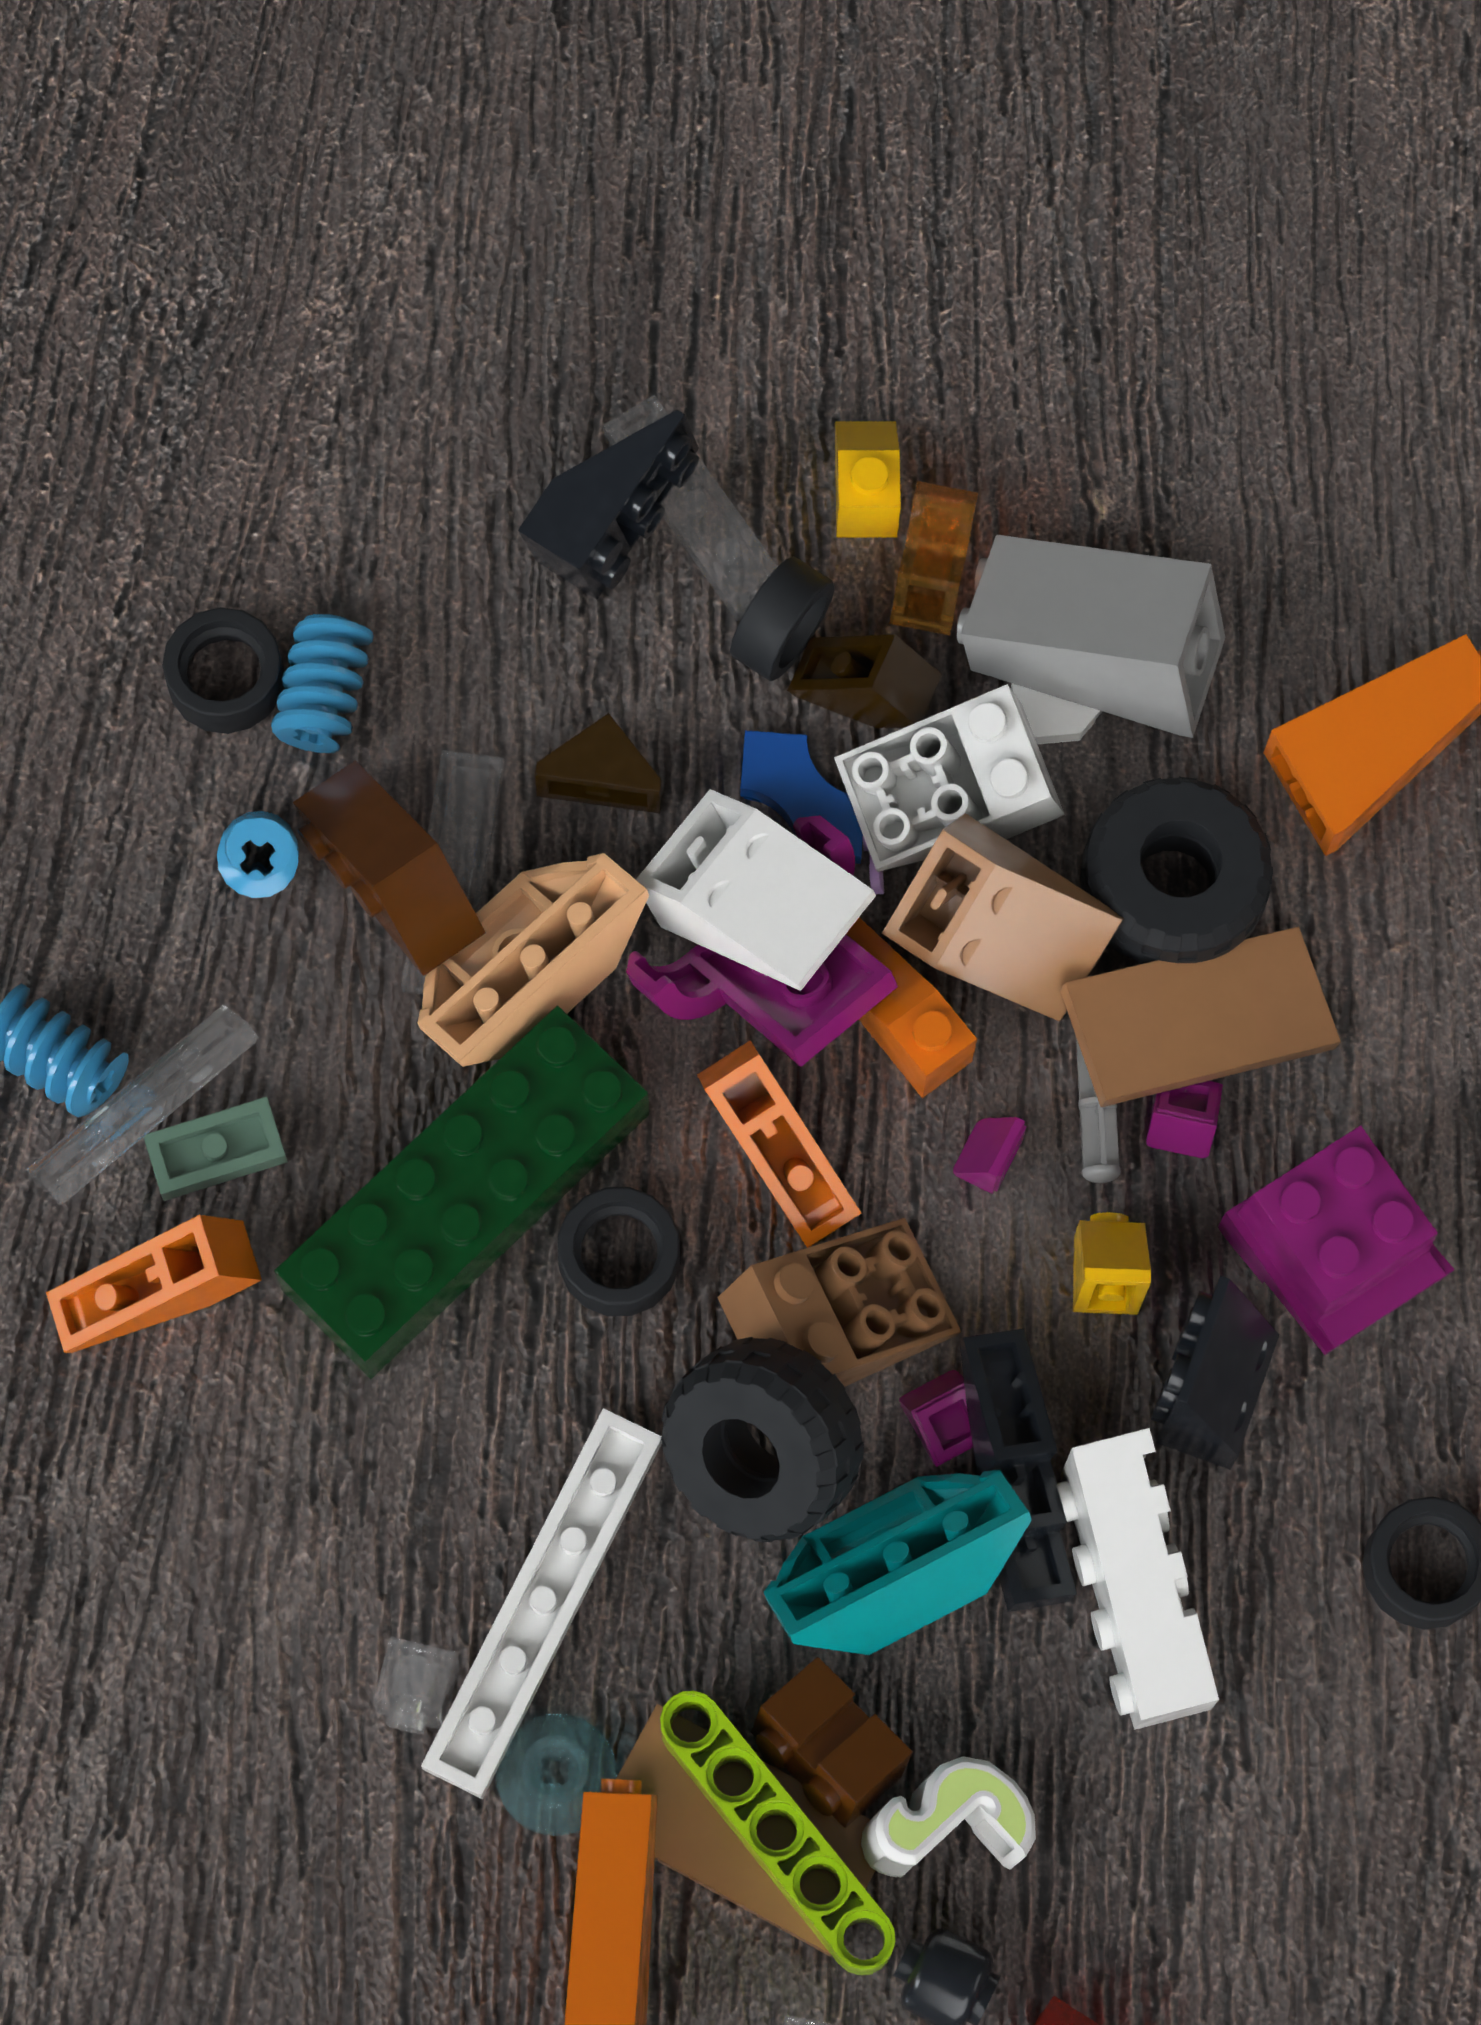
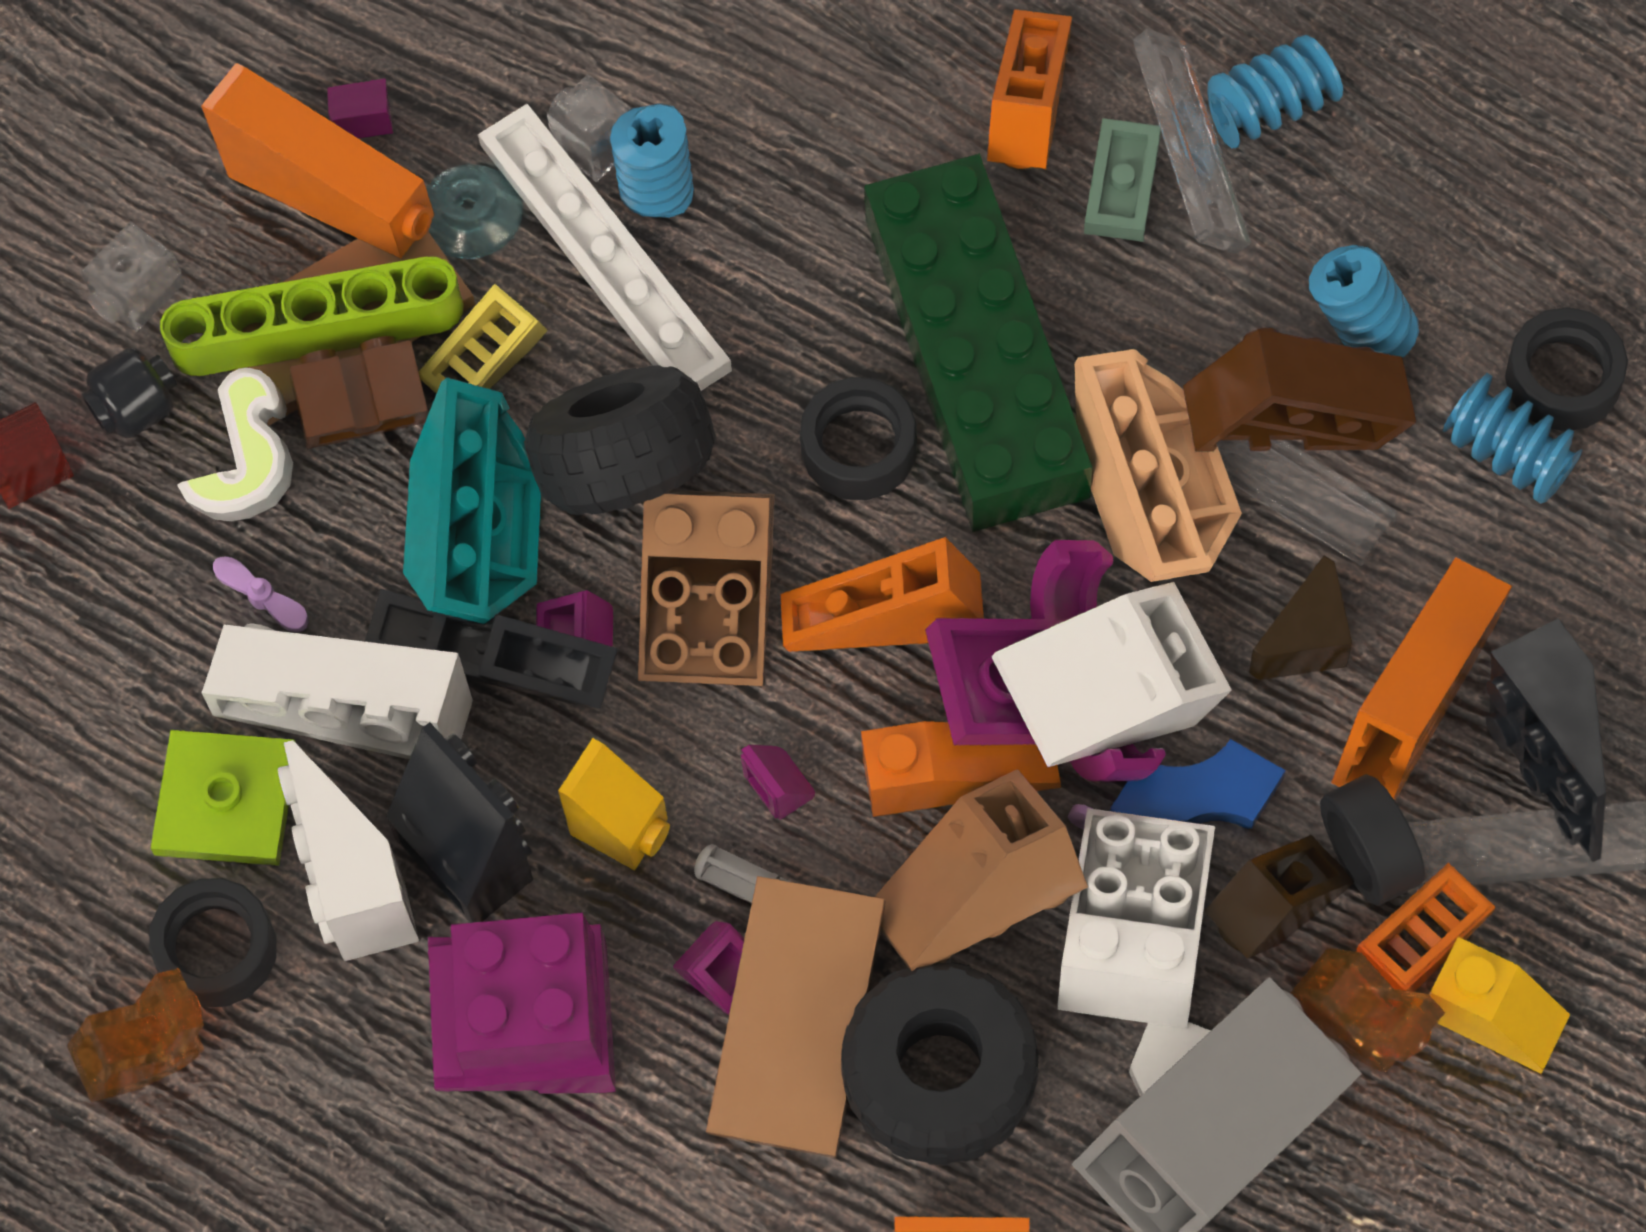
camera: 125 degrees right, 5 degrees down
none -> lime plate [150,730,296,866]
none -> lavender piece [213,557,309,633]
none -> white slope [278,740,419,962]
none -> magenta slope [327,79,393,139]
none -> light yellow slope [419,284,548,394]
none -> dark azure piece [610,104,694,218]
none -> orange slope [1331,557,1512,800]
none -> orange slope [1353,862,1496,1005]

